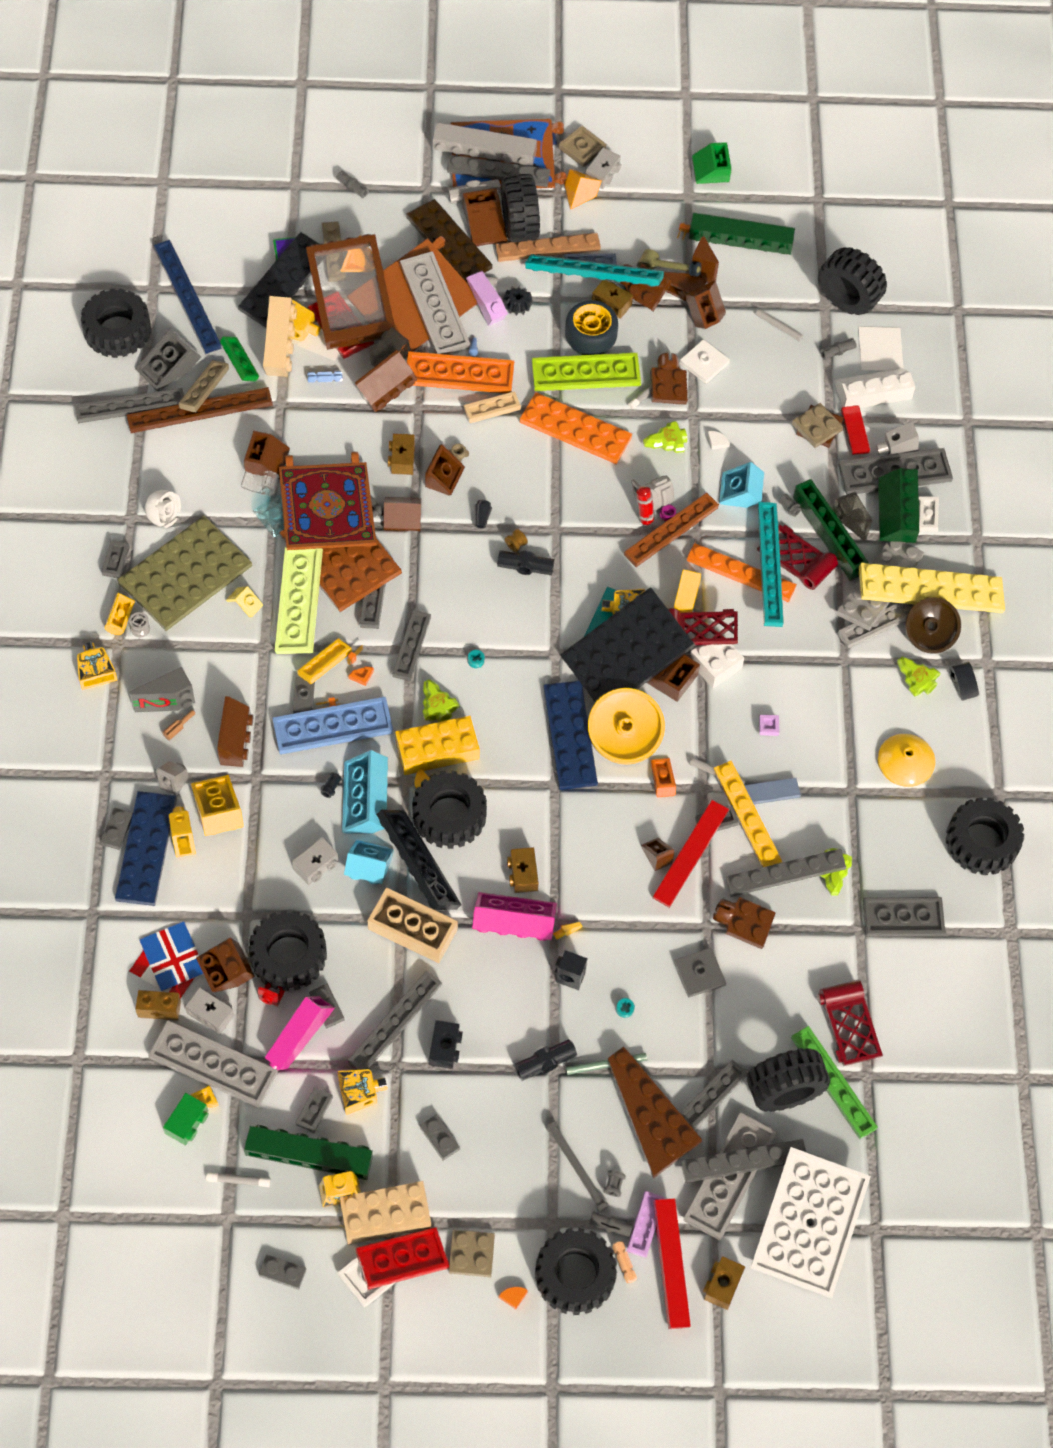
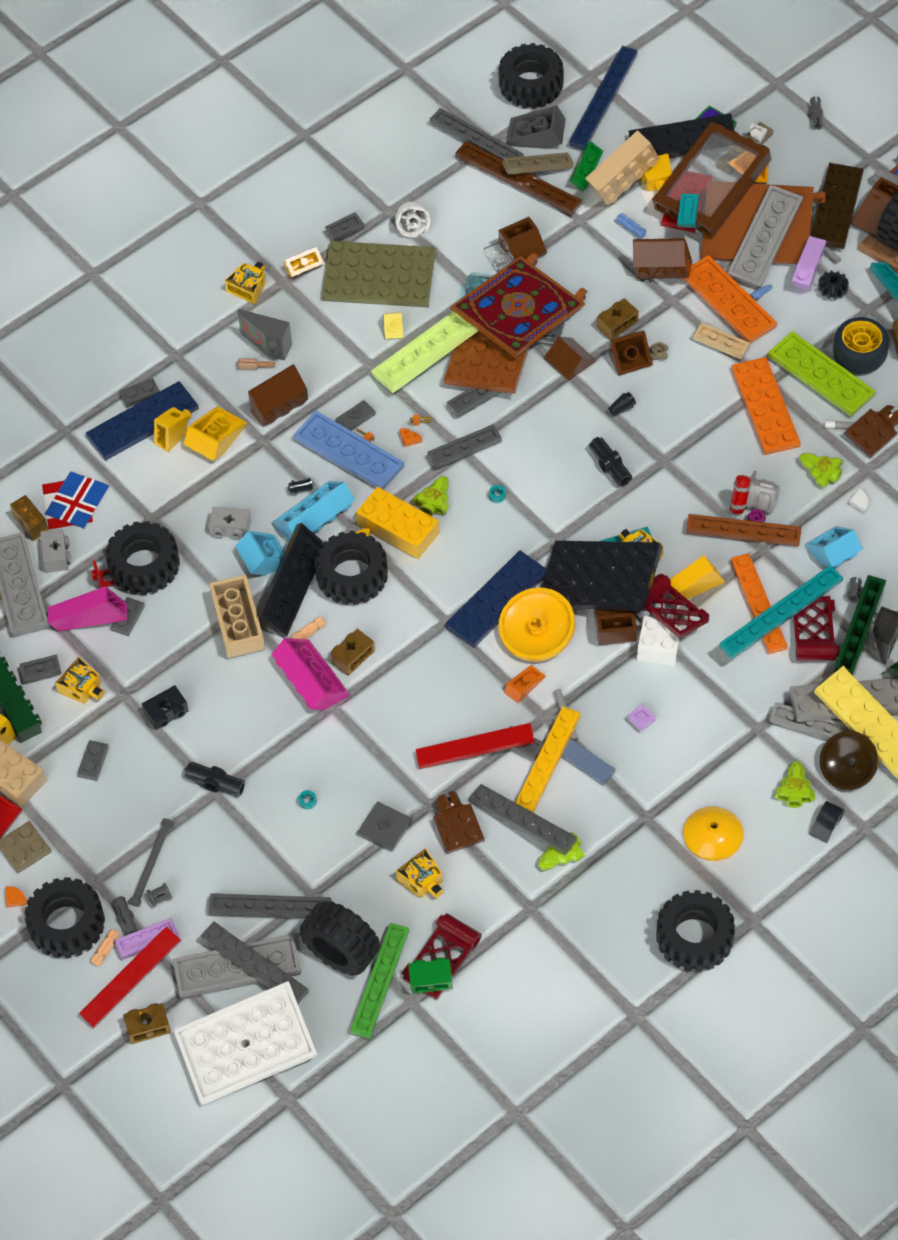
camera: 55 degrees right, 5 degrees down
light grey wheel [129,612,150,638] -> none
light grey slope [156,761,188,796] -> none
reddish brown slope [196,937,255,993] -> none
yellow plate [297,638,352,684] -> none
dark grey plate [348,970,442,1070] -> none
clear smoke slope [369,328,410,367] -> none
pearl gold wheel [505,529,528,552] -> none
yellow bar [553,922,583,940] -> none
black brick [554,950,588,990] -> none
sand green bar [566,1053,647,1075] -> none
reddish brown wing [608,1046,702,1179] -> none
reddish brown slope [641,838,674,871] -> none
dark grey tile [863,897,946,937] -> none
none -> light nougat axle [291,617,325,639]
none -> torso [396,848,444,898]
none -> green brick [408,957,453,994]
none -> teal tile [677,194,700,228]
none -> white tile [750,123,767,144]

